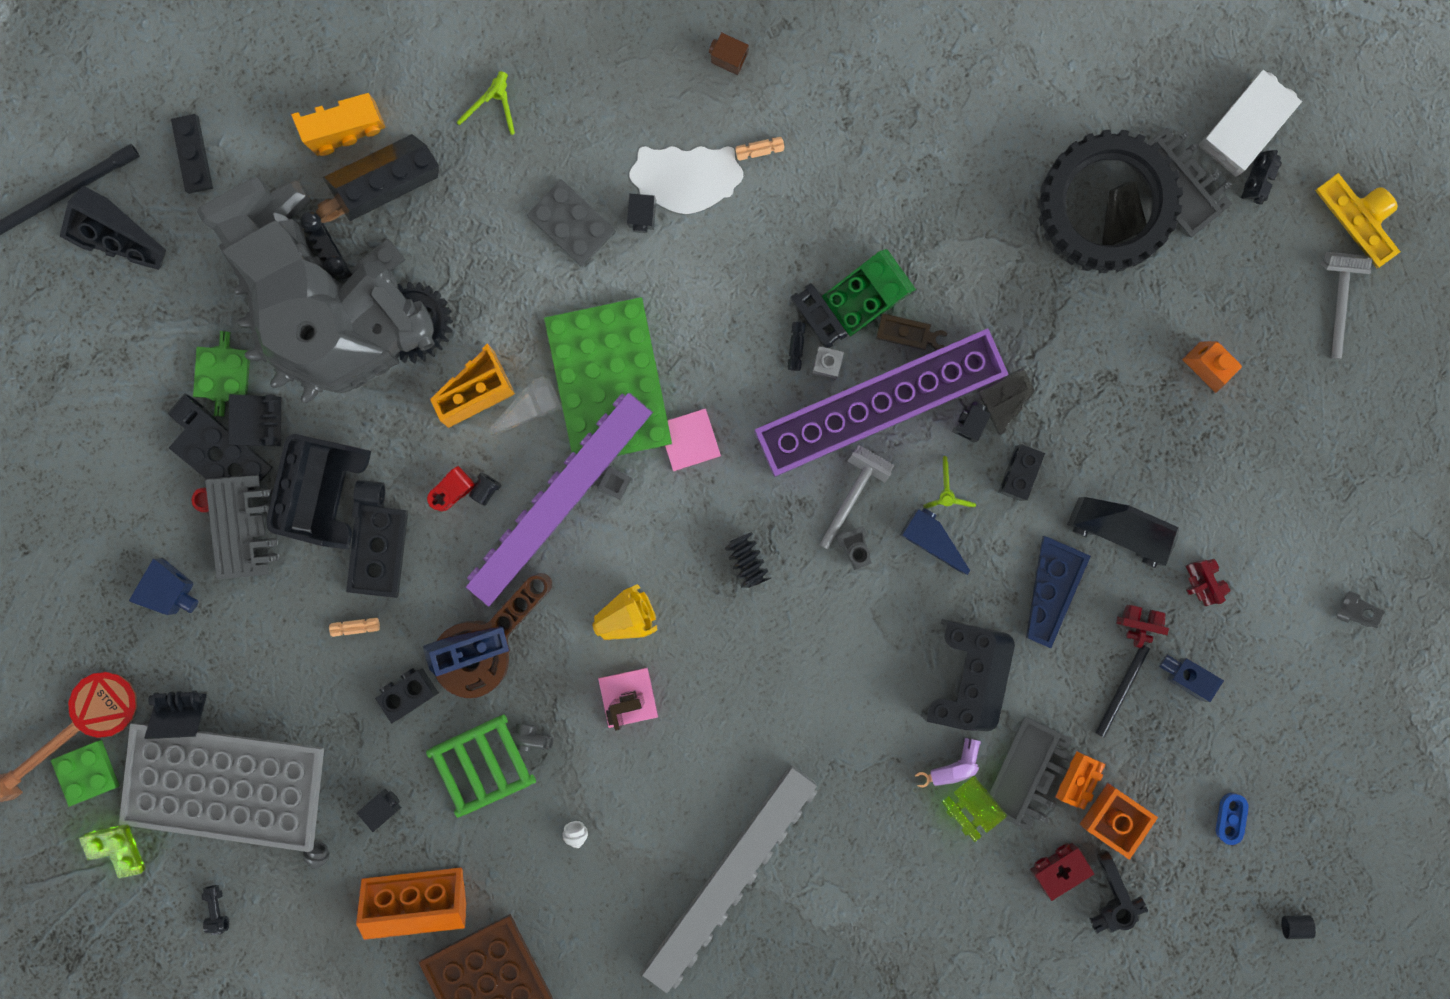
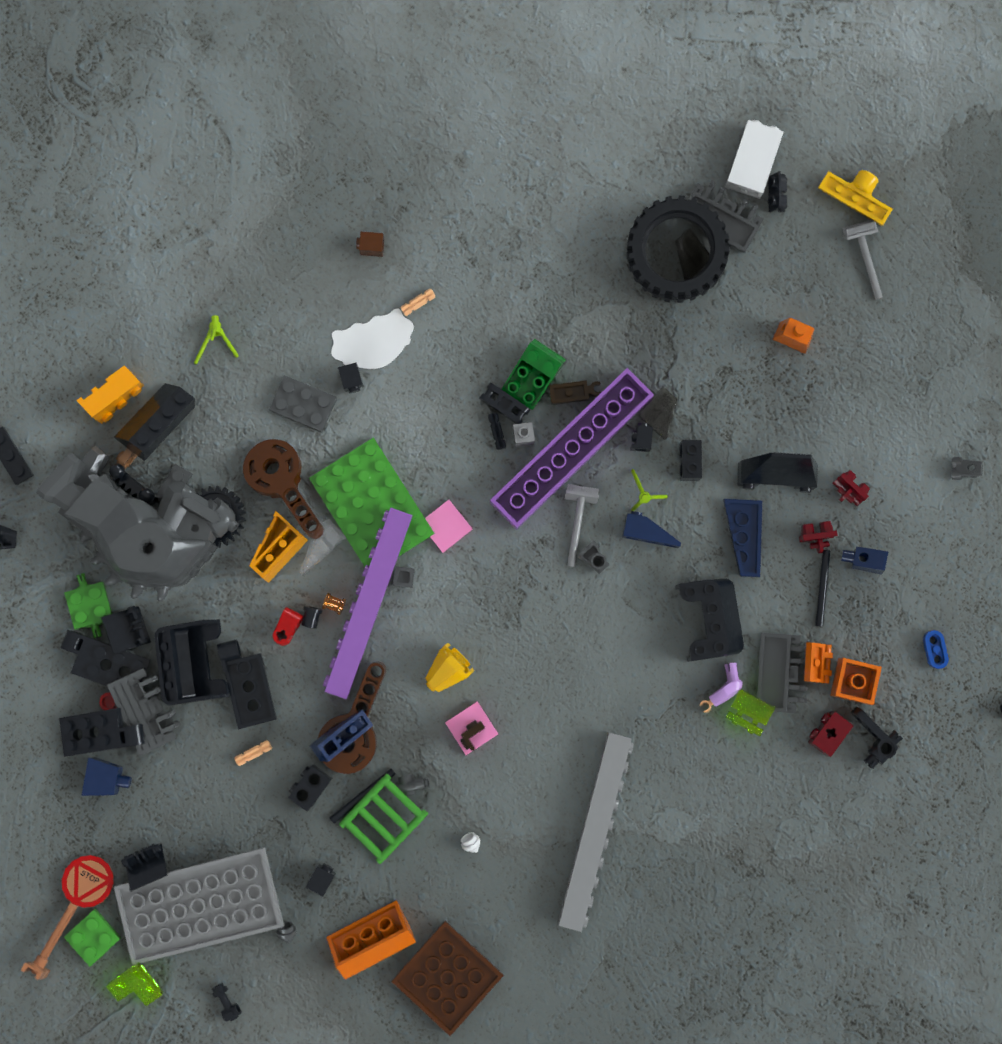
camera: 30 degrees left, 5 degrees down
black piece [725,532,771,588] -> none
none -> black hinge [59,708,145,757]
none -> reddish brown beam [243,439,324,539]
none -> clear orange bush [322,593,346,615]
none -> black bar [330,768,396,824]

